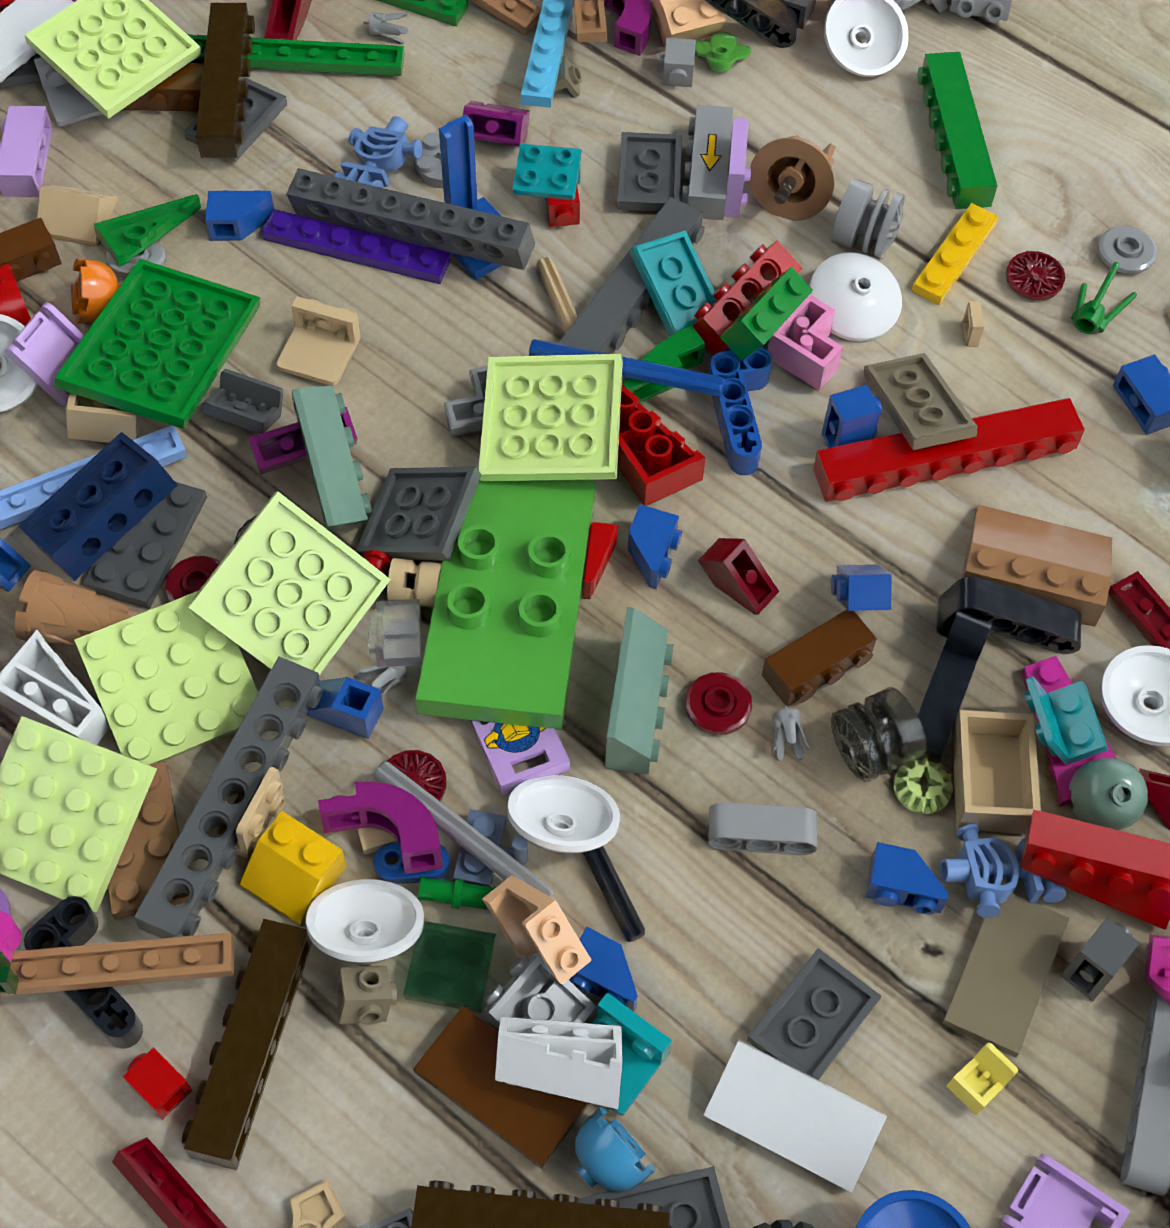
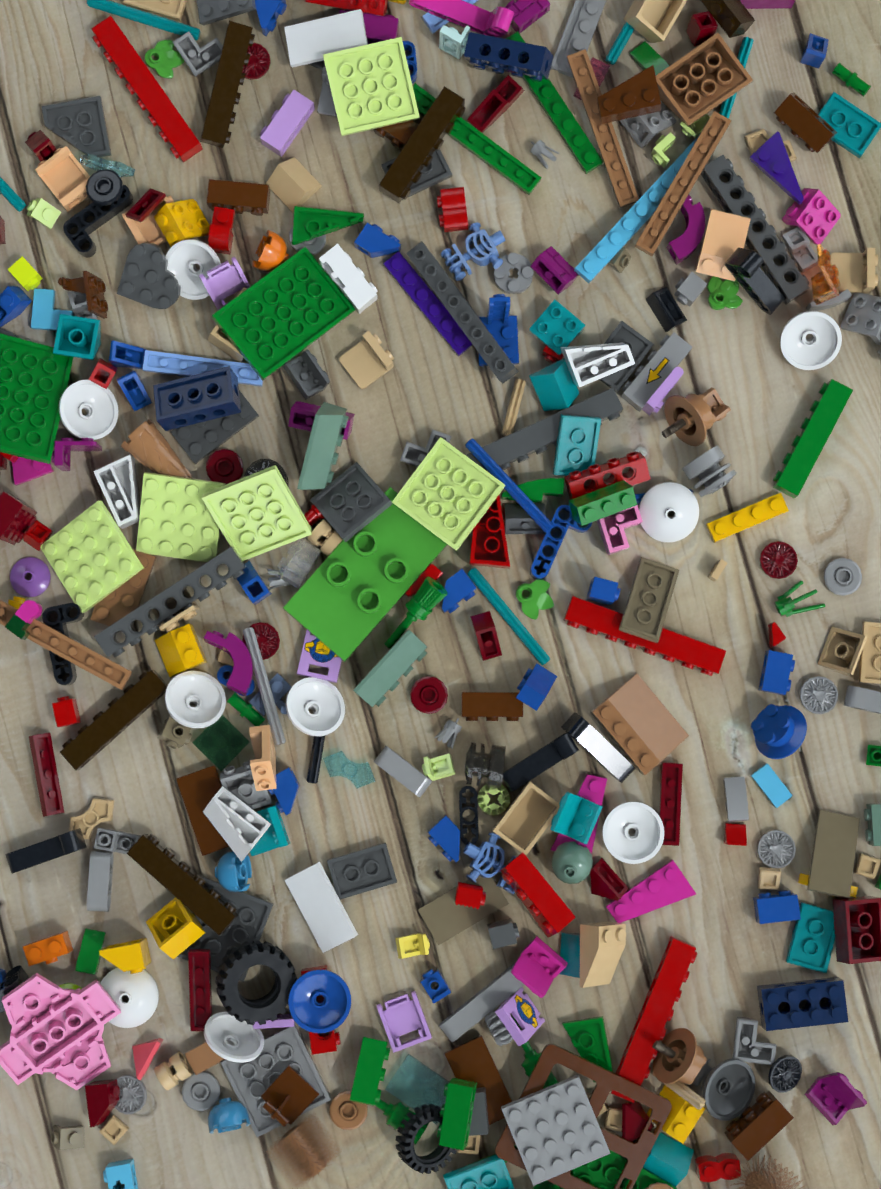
camera: 35 degrees right, 25 degrees up
none -> white wedge [319,243,378,314]
none -> clear light blue tile [323,751,376,789]
none -> green piece [384,576,448,648]
none -> blue brick [421,969,451,1004]
none -> yellowish green bracket [422,753,455,781]
none -> red brick [436,187,468,232]
none -> red brick [455,882,486,910]
none -> black beam [459,786,479,845]
none -> teal axle [467,567,550,665]
none -> dark grey panel [505,503,546,534]
none -> bright green plate [516,580,554,620]
none -> teal slope [529,358,580,411]
none -> white wedge [560,342,635,387]
none -> black slope [646,286,687,332]
none -> red slope [768,622,786,648]

